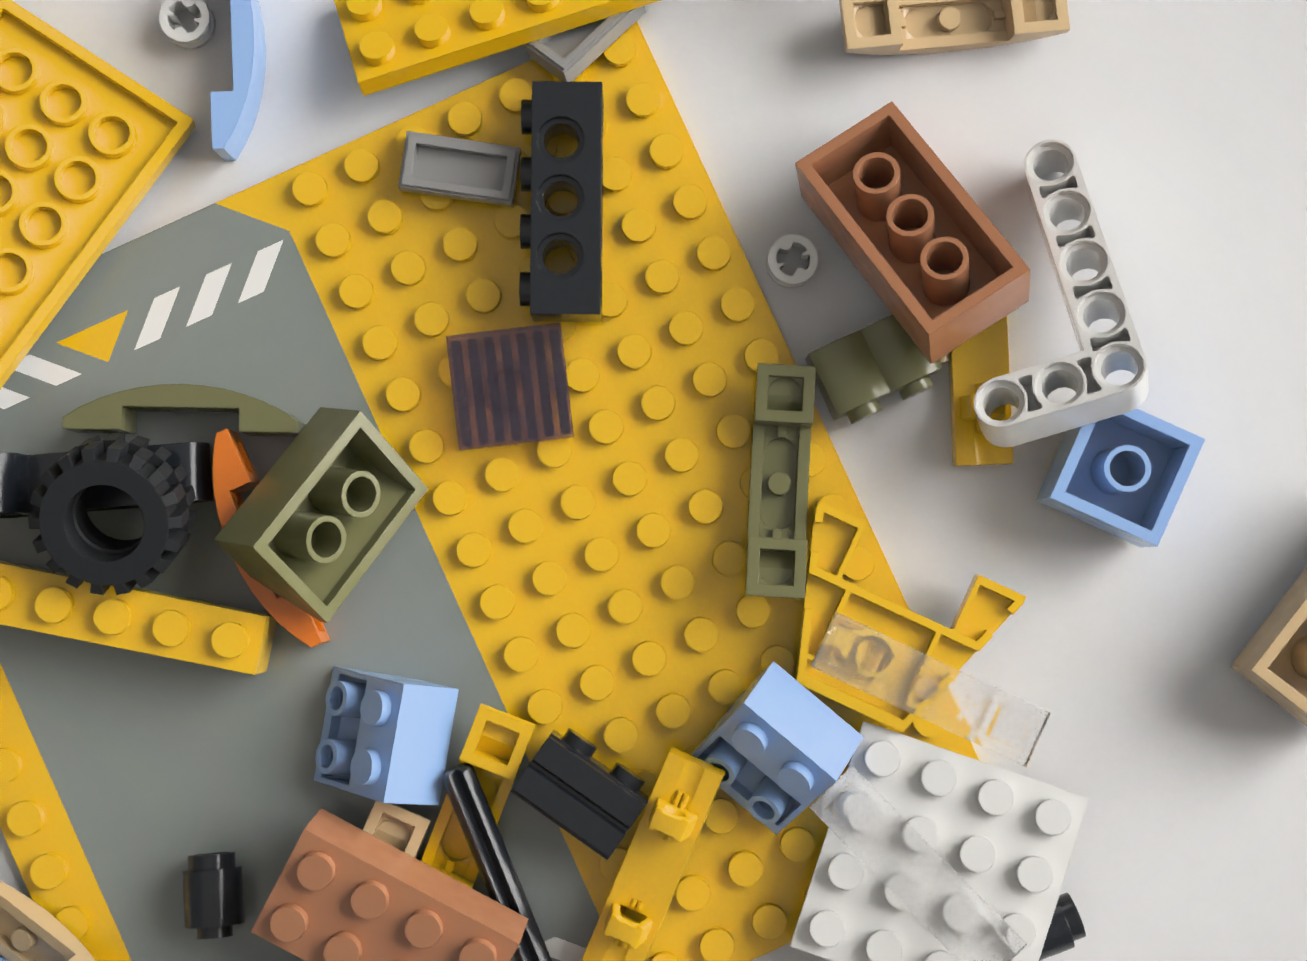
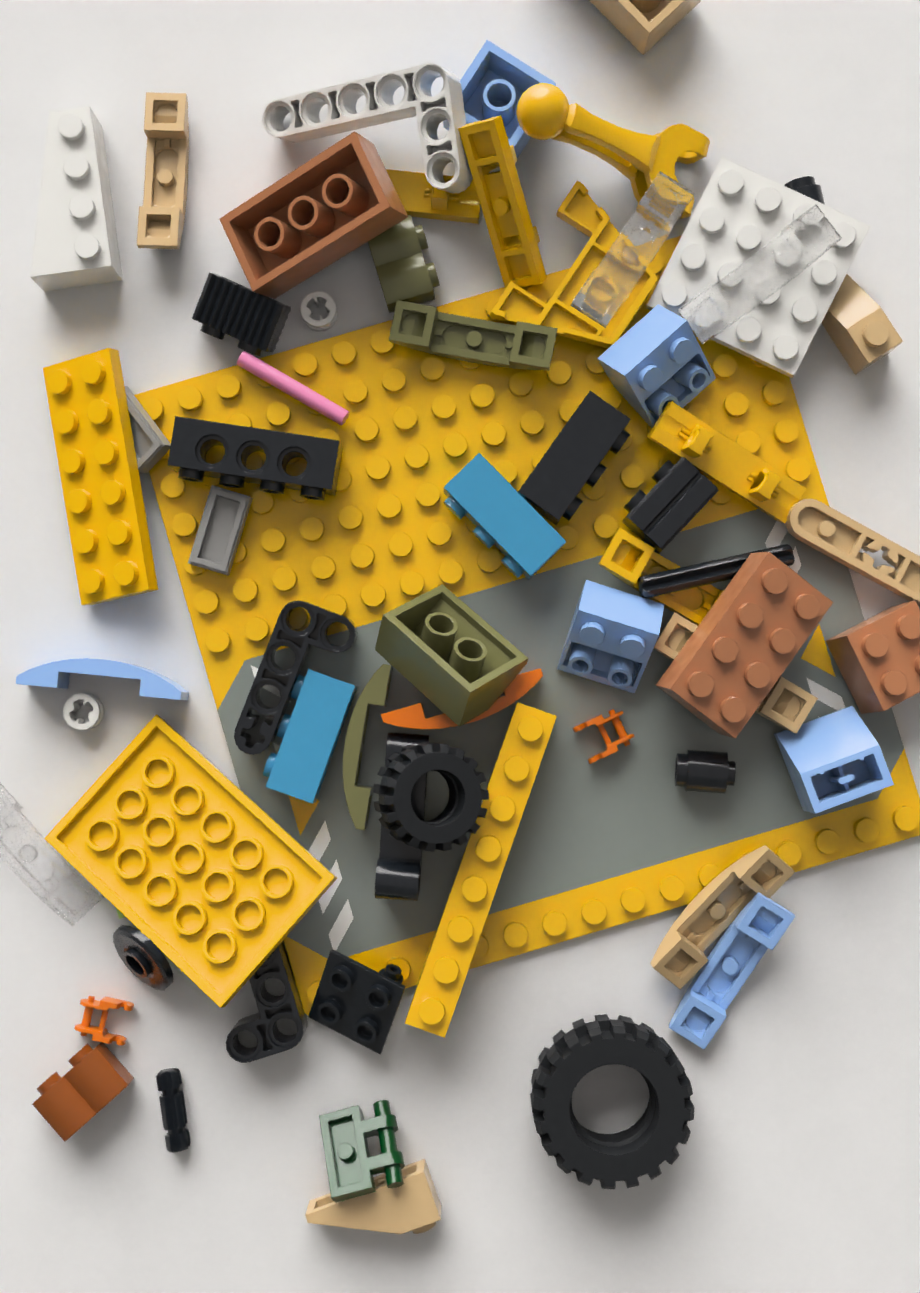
camera: 80 degrees left, 0 degrees up
tile [446,323,575,452] -> none
none -> black brick [192,272,291,356]
none -> black beam [234,600,358,755]
none -> bright pink bar [237,351,350,426]
none -> dark azure brick [263,669,357,804]
none -> dark azure brick [443,453,566,580]
none -> yellow hinge [458,115,547,289]
none -> yellow piece [516,83,710,220]
none -> black brick [518,391,631,525]
none -> orange piece [572,709,635,764]

